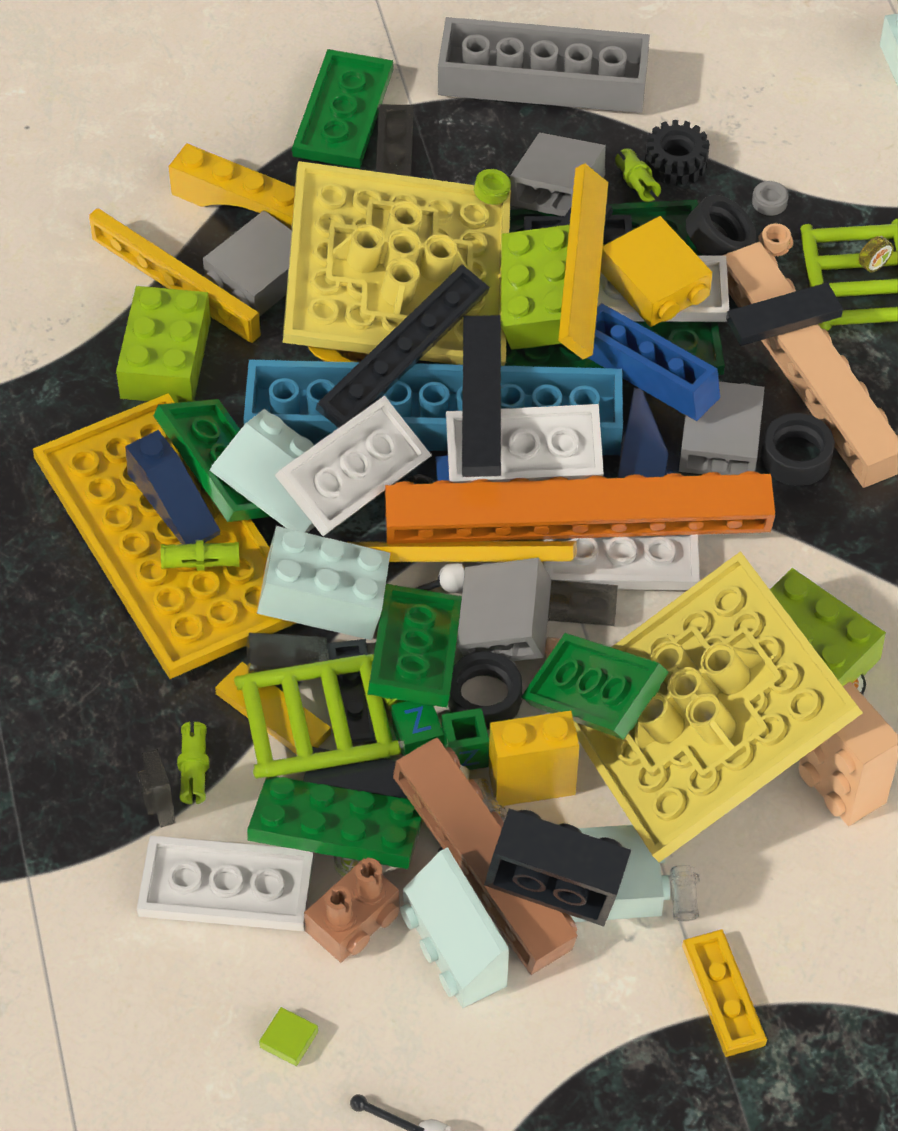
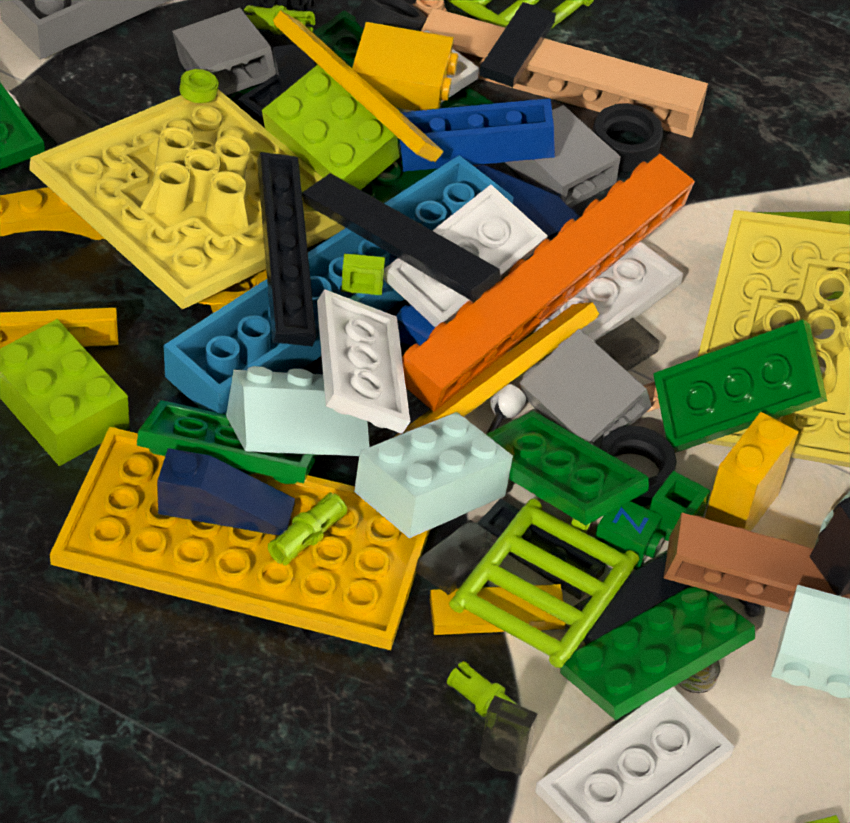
camera: 50 degrees left, 5 degrees down
light grey brick [203,211,292,317] -> none
nougat brick [304,858,400,963] -> none
none -> lime tile [341,253,385,295]

